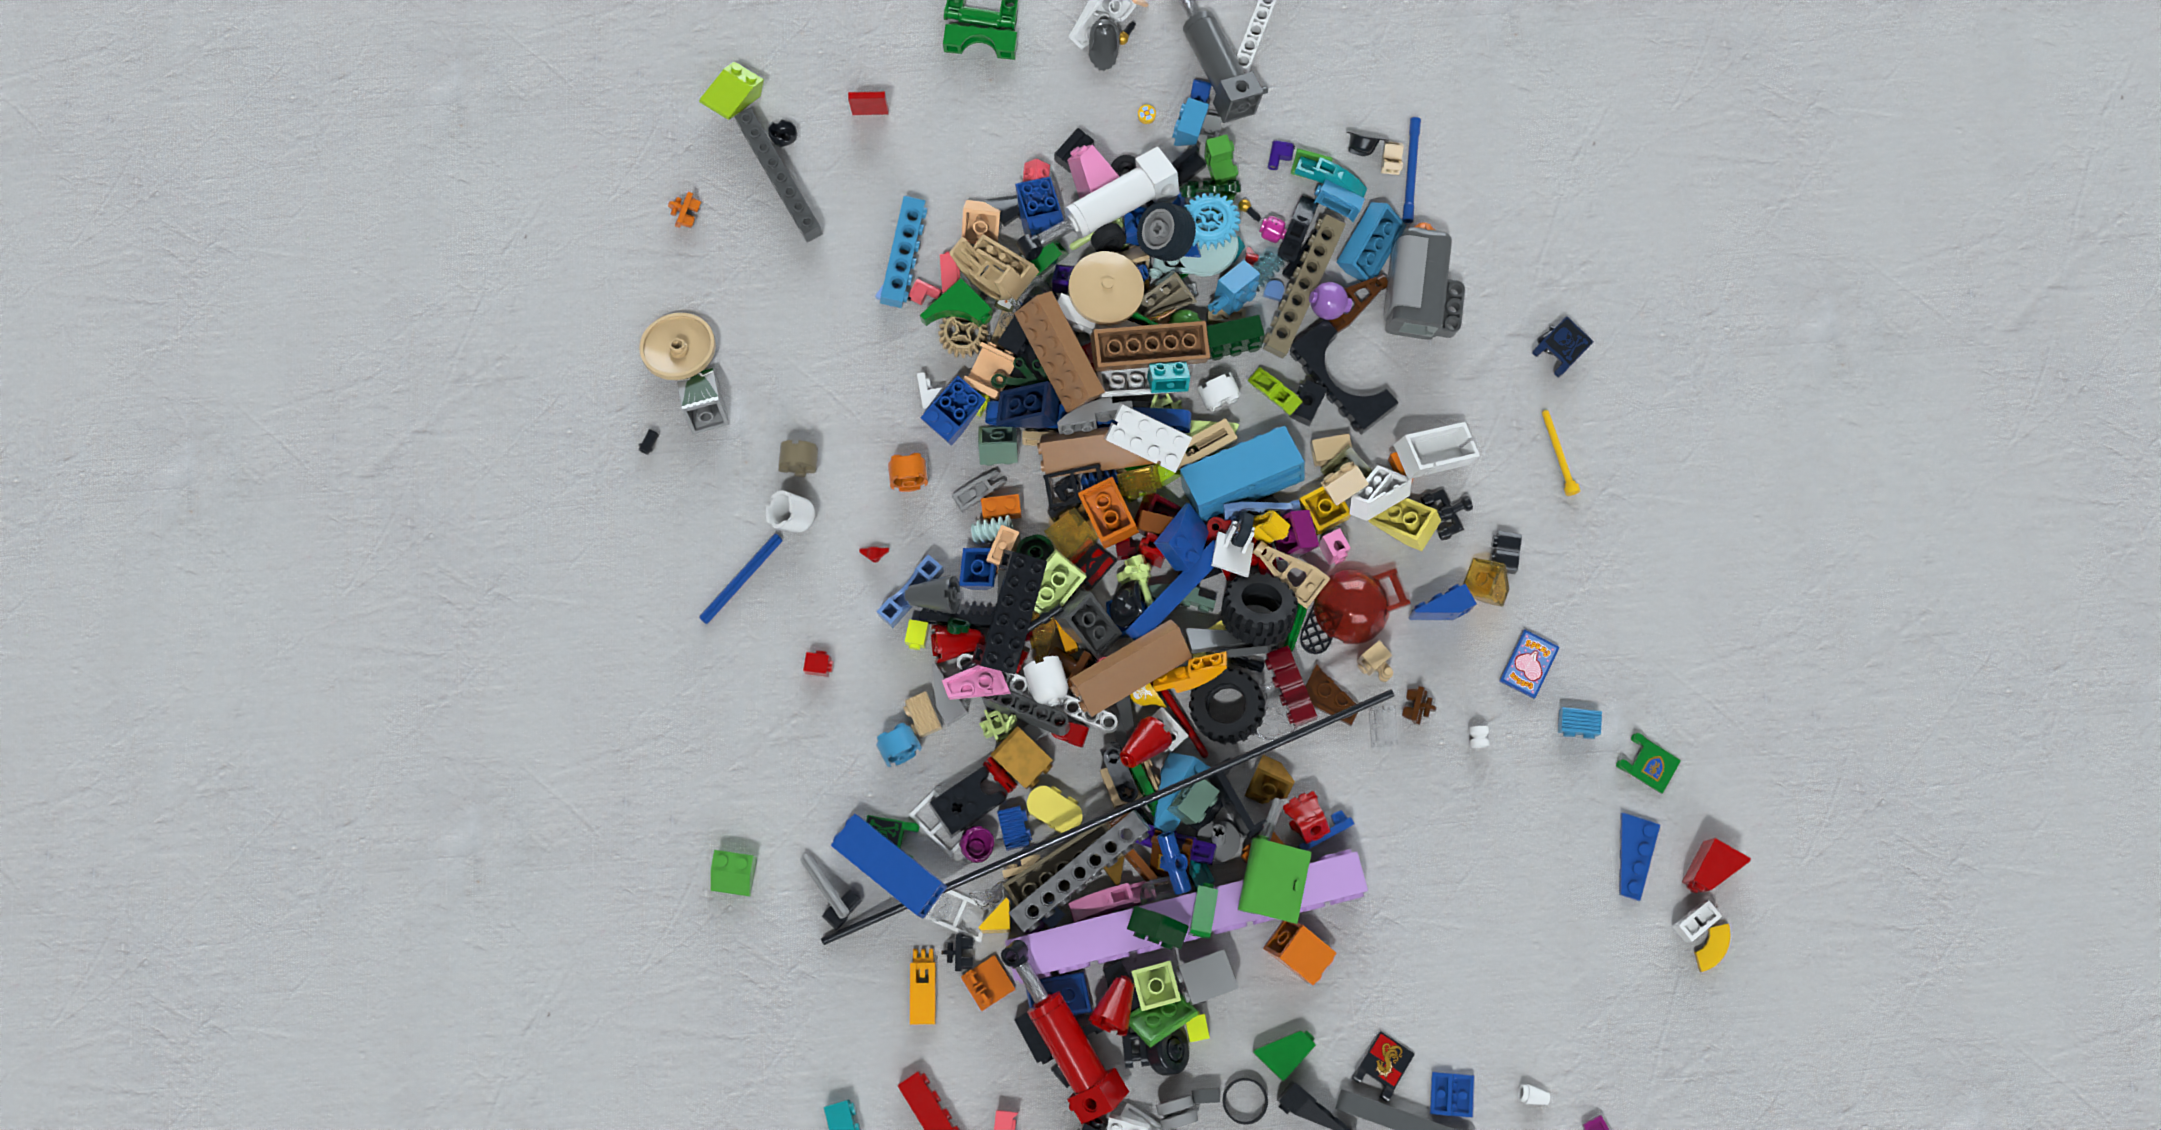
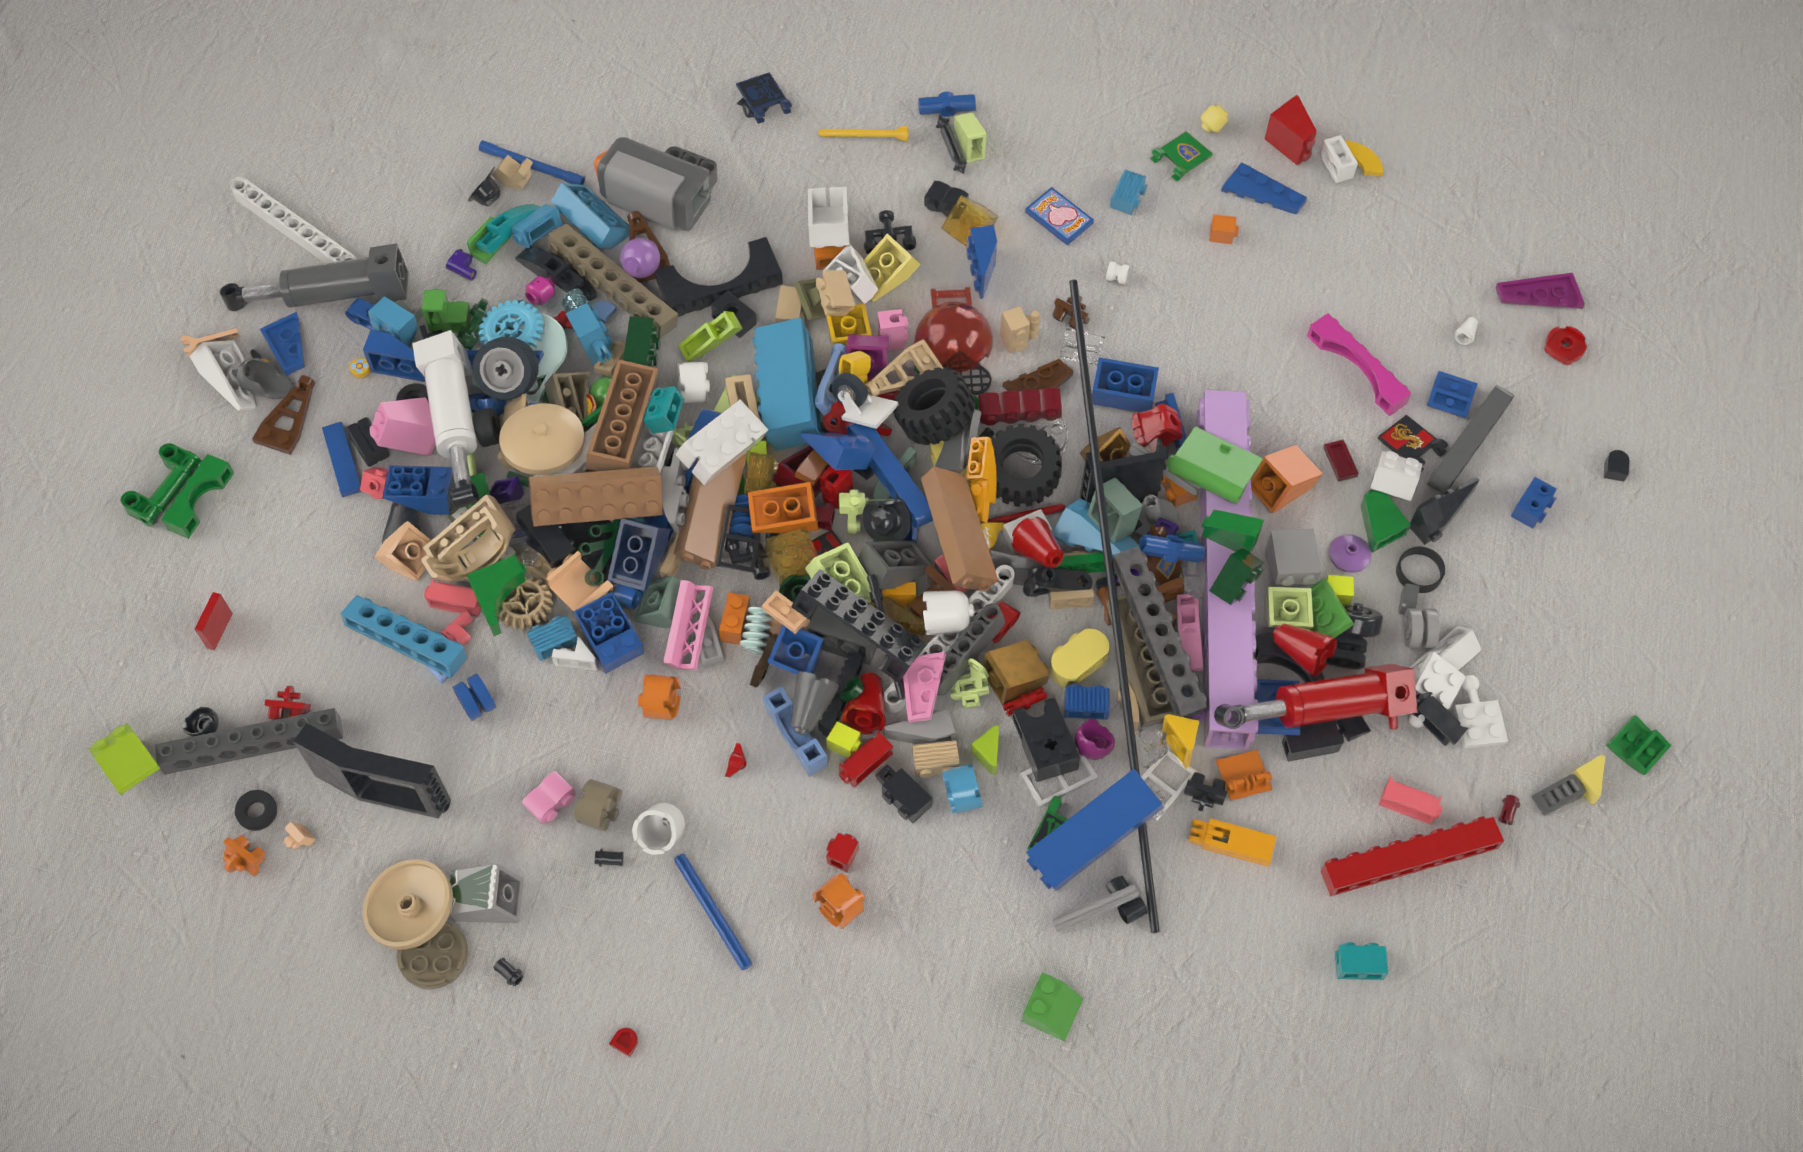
camera: 75 degrees left, 15 degrees down
none -> black tyre [235,790,277,831]
none -> reddish brown plate [252,375,316,455]
none -> blue wing [260,312,305,376]
none -> red hips [264,686,311,720]
none -> light nougat tile [283,822,316,849]
none -> black window [293,723,451,819]
none -> blue tile [322,422,362,497]
none -> blue slope [363,330,425,382]
none -> dark tan tile [397,921,468,989]
none -> blue wheel [452,673,497,721]
none -> bright pink brick [522,771,576,825]
none -> dark azure brick [527,615,578,661]
none -> black pin [594,849,624,867]
none -> red tile [609,1028,638,1057]
none -> bright pink fence [664,580,714,670]
none -> dark brown tile [749,634,778,688]
none -> orange brick [813,873,865,929]
none -> red window [839,731,893,788]
none -> black brick [875,765,933,823]
none -> blue piece [918,91,976,117]
none -> black wheel [936,115,967,174]
none -> yellowish green slope [954,112,986,163]
none -> lime slope [971,725,999,775]
none -> blue brick [1092,357,1159,412]
none -> light yellow head [1201,104,1229,133]
none -> orange brick [1209,214,1239,244]
none -> dark pink arch [1307,313,1411,416]
none -> dark red tile [1323,439,1359,482]
none -> medium lavender dish [1329,535,1371,573]
none -> white piece [1370,451,1422,501]

